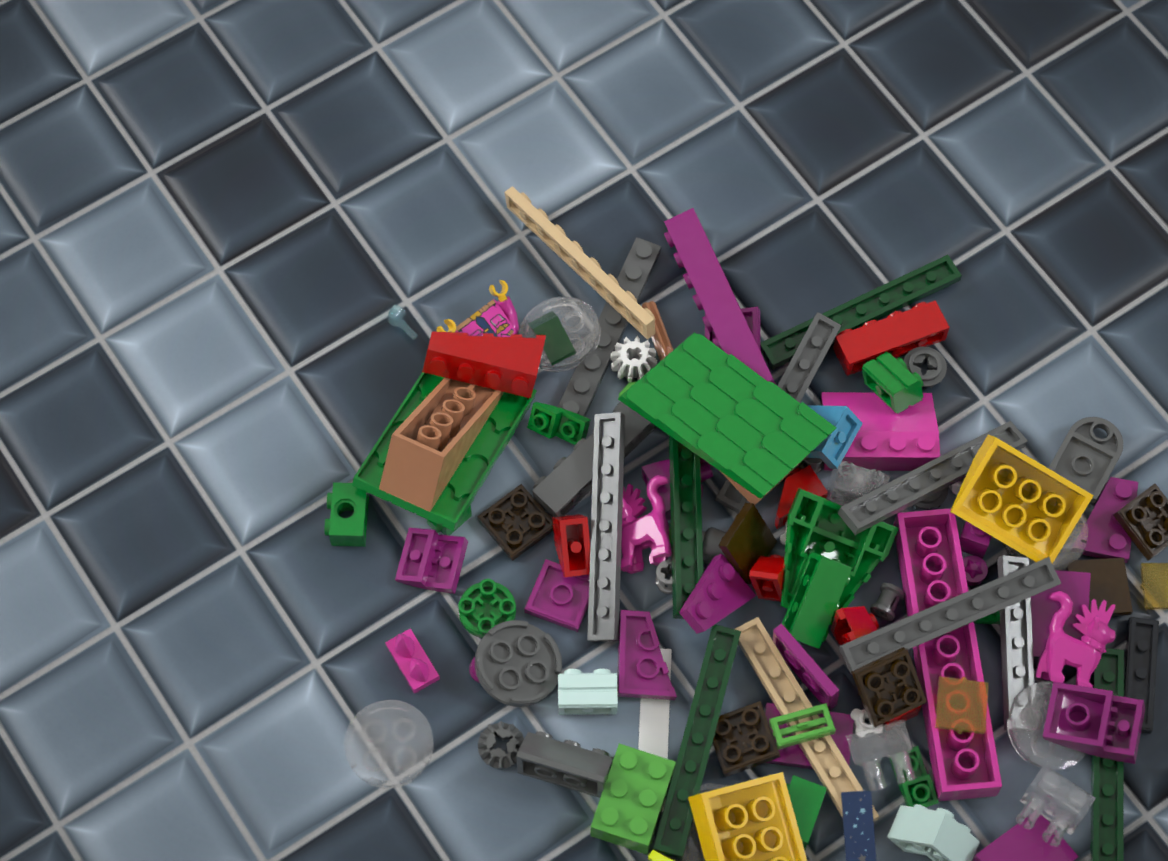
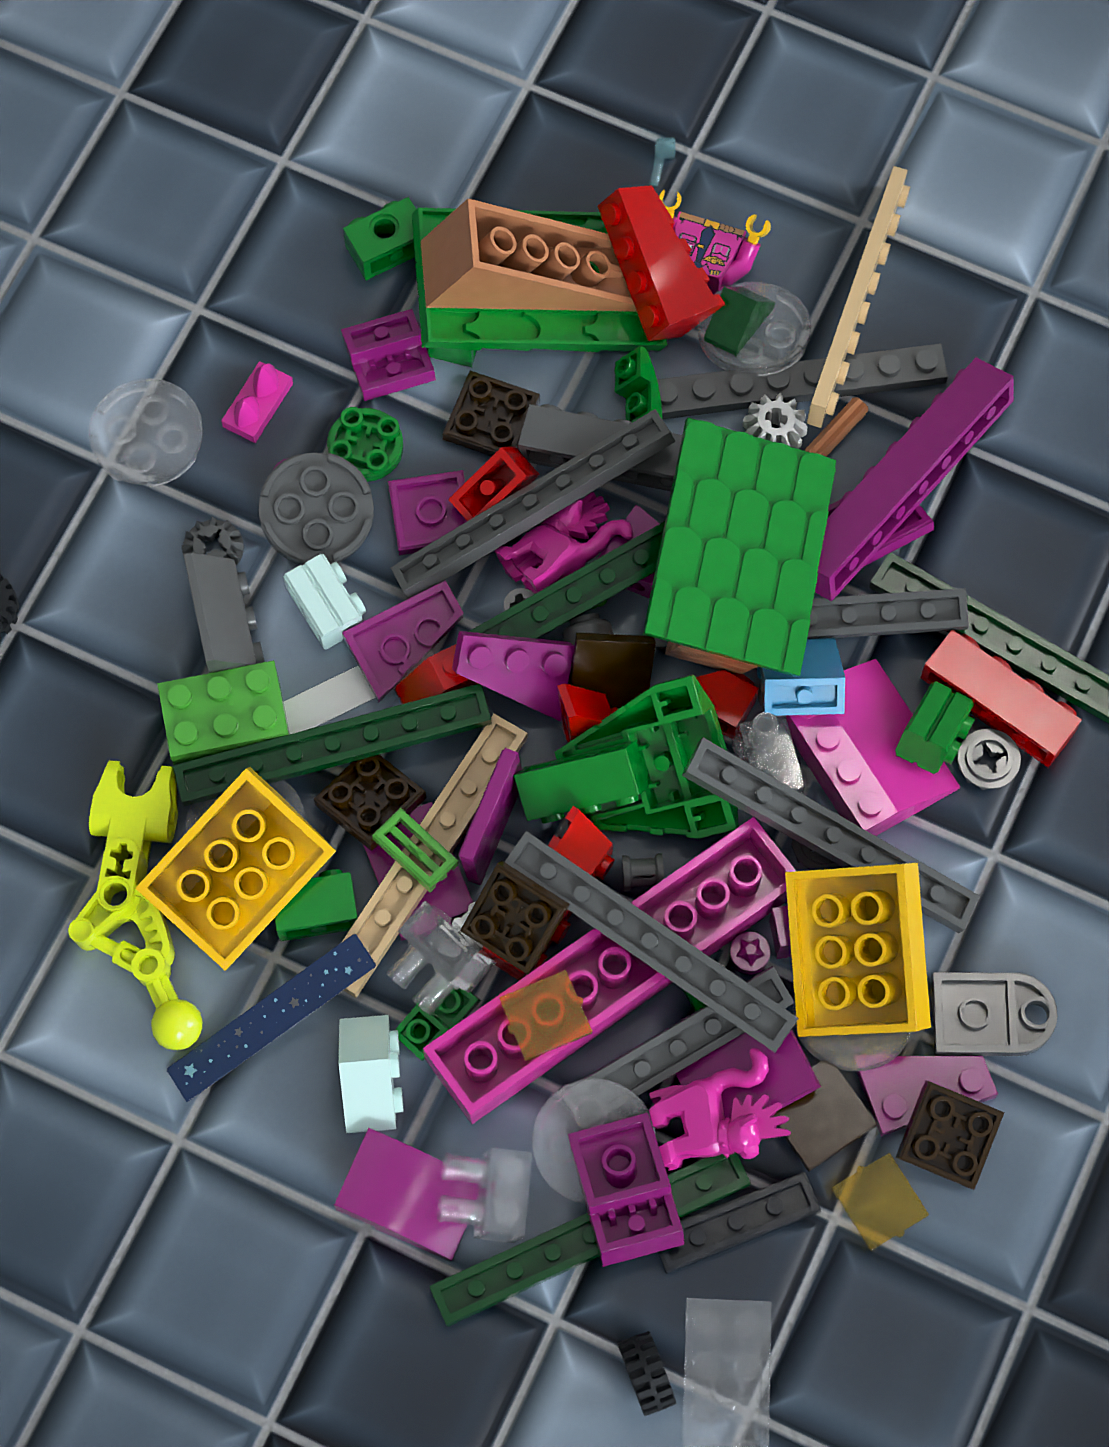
camera: 60 degrees right, 5 degrees up
none -> red slope [395,644,478,704]

